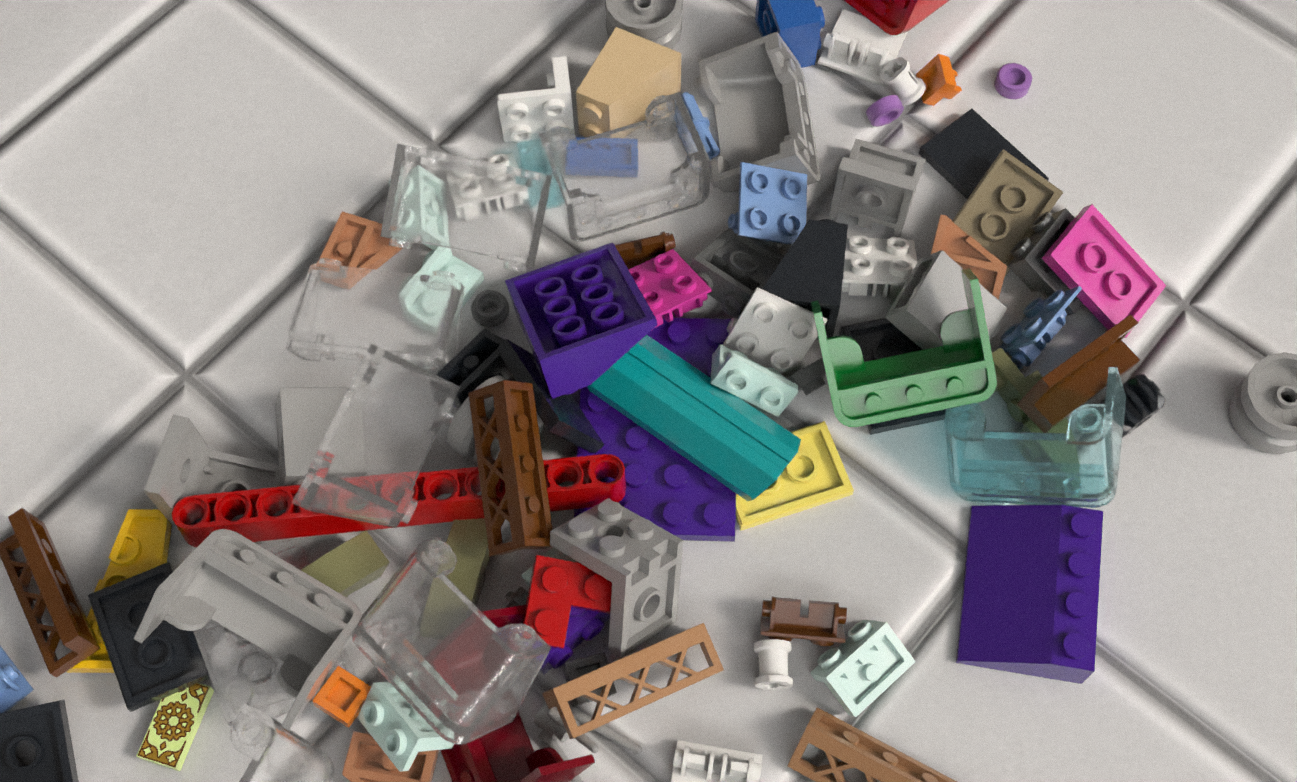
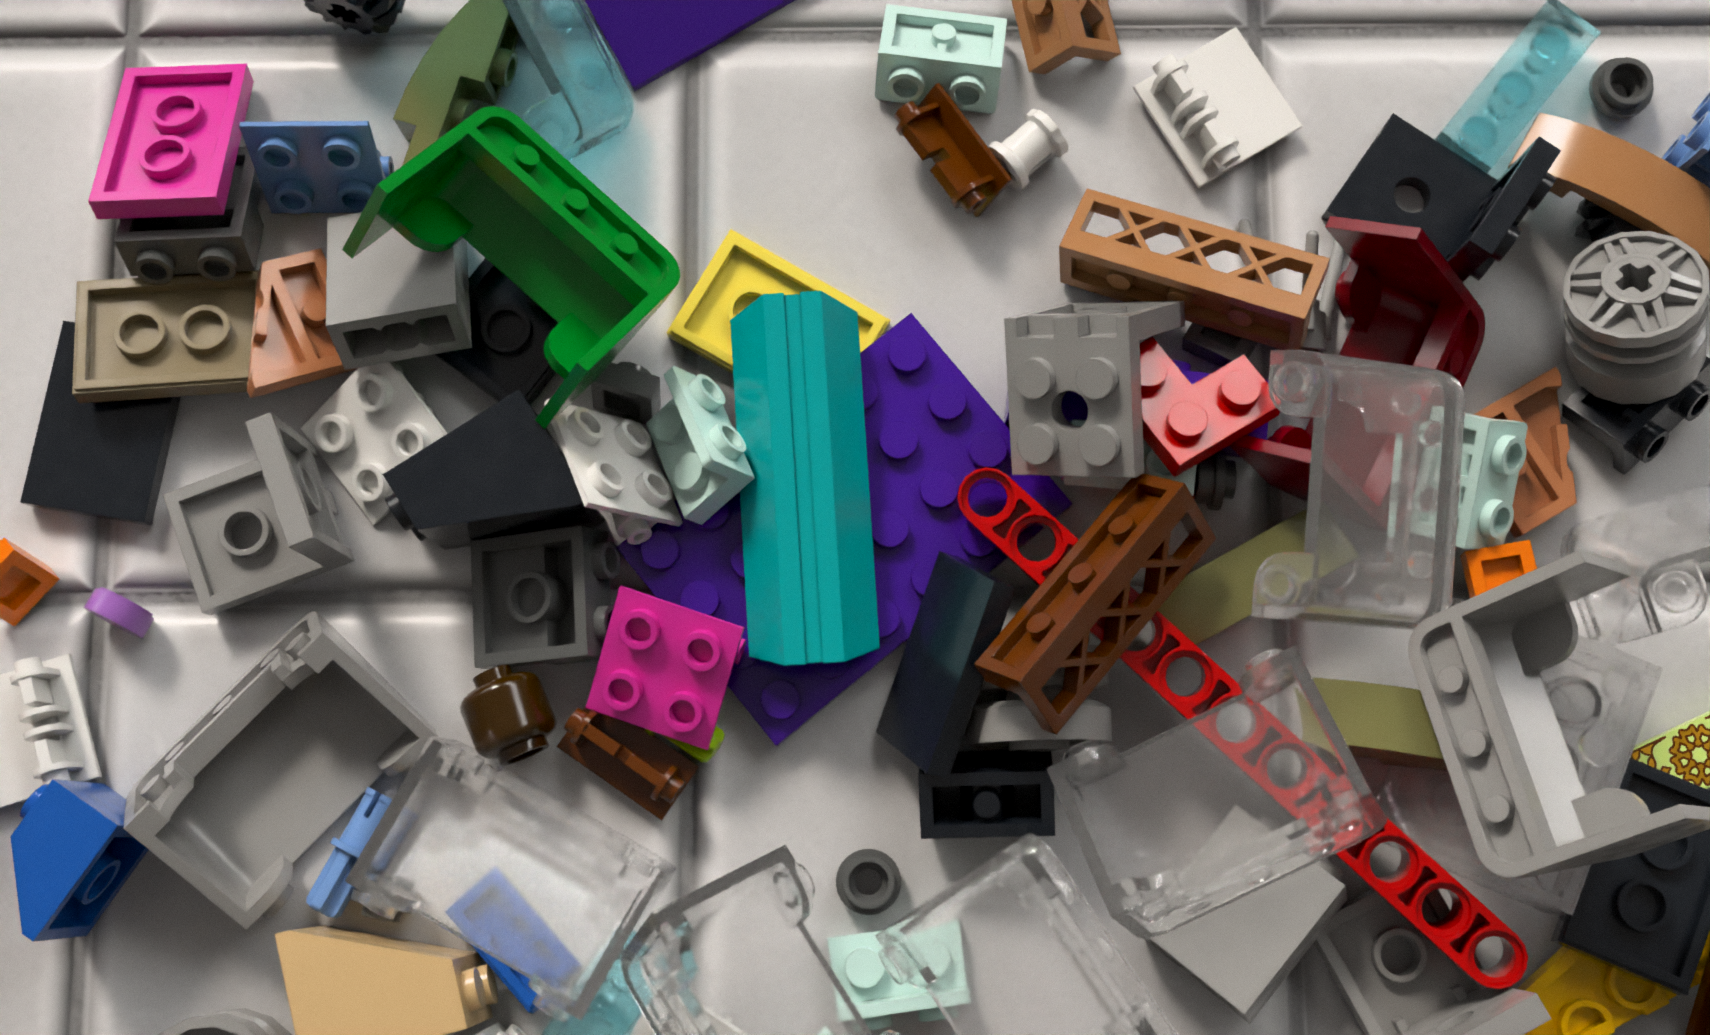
camera: 130 degrees left, 15 degrees up
dark purple slope [505,242,658,399] -> none
medium blue hinge [728,162,807,245] -> none
white bush [880,57,926,106] -> none
reddish brown fence [1017,314,1140,434] -> none
none -> dark brown head [460,664,557,766]

